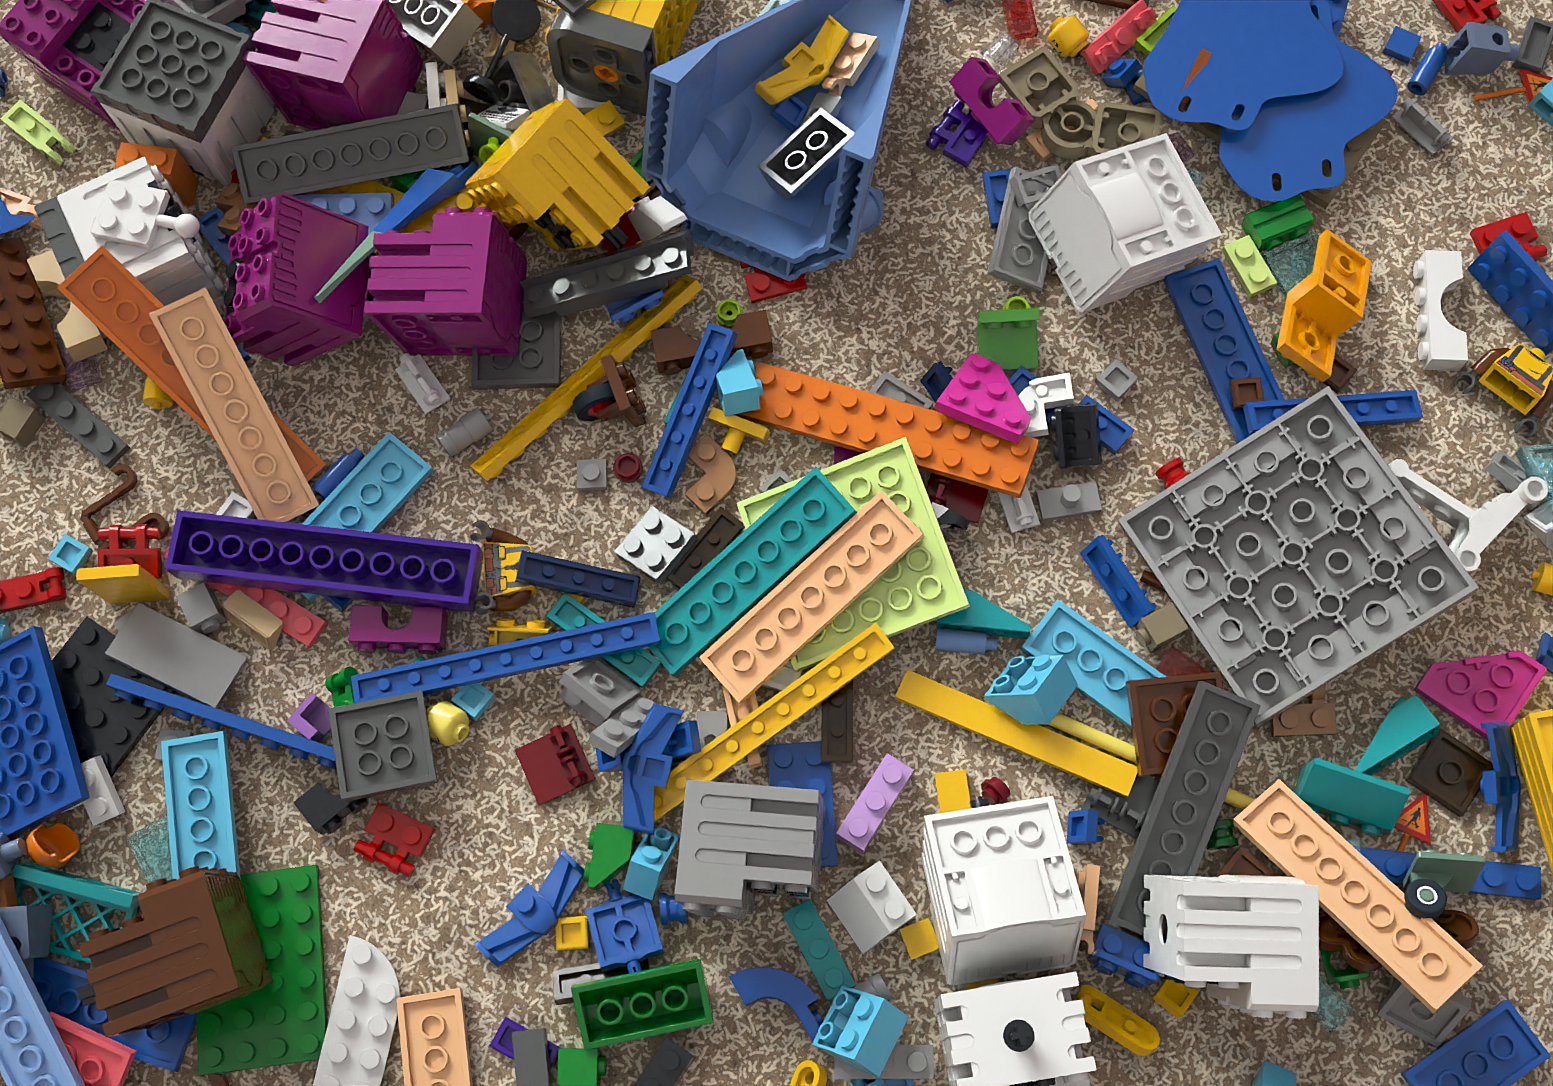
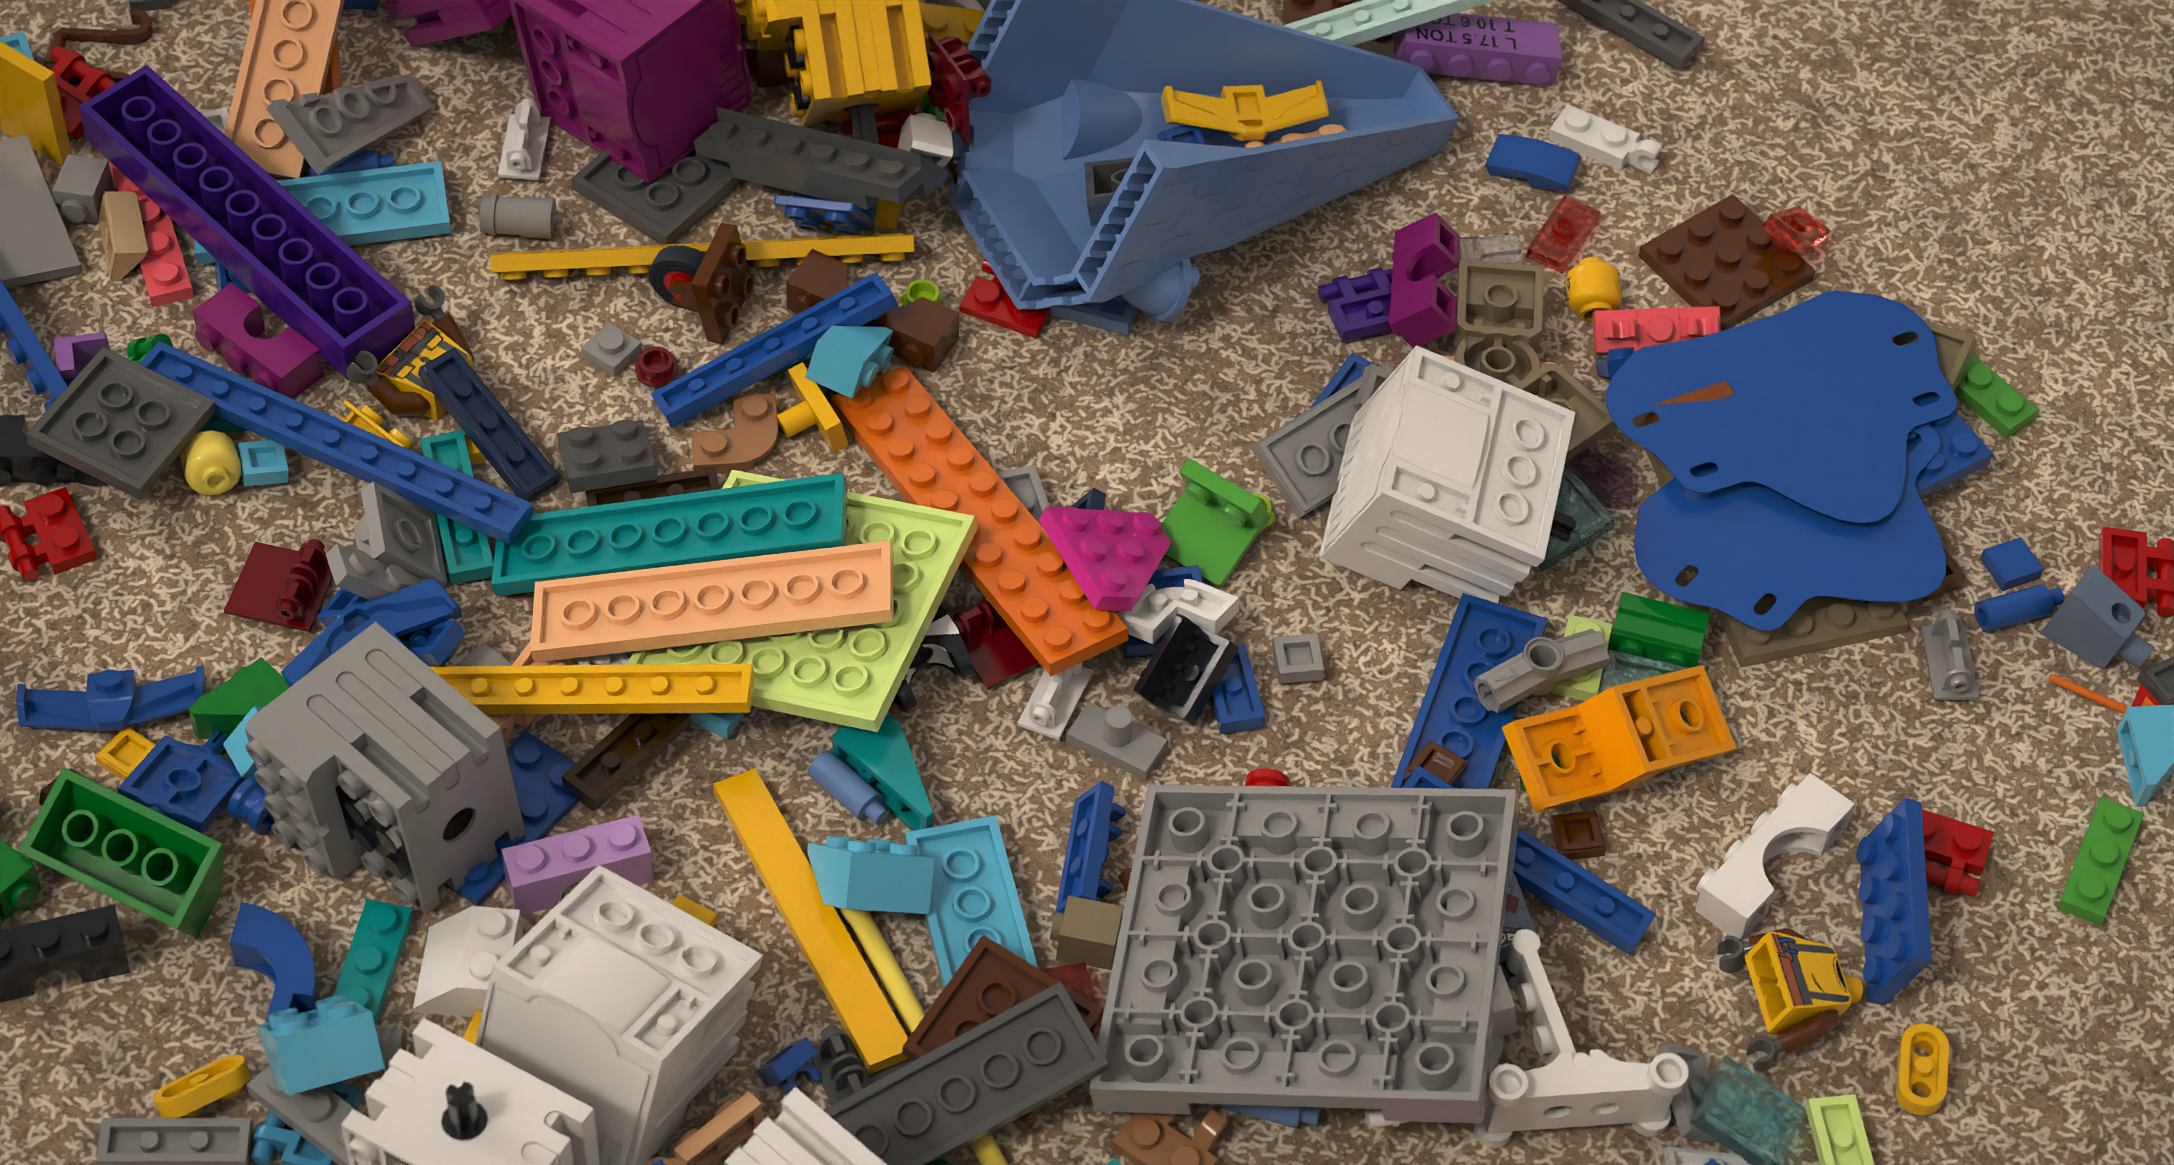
camera: 30 degrees right, 20 degrees down
none -> light grey wing [267,74,434,176]
none -> dark red hinge [926,32,992,145]
none -> light grey piece [1474,629,1610,713]

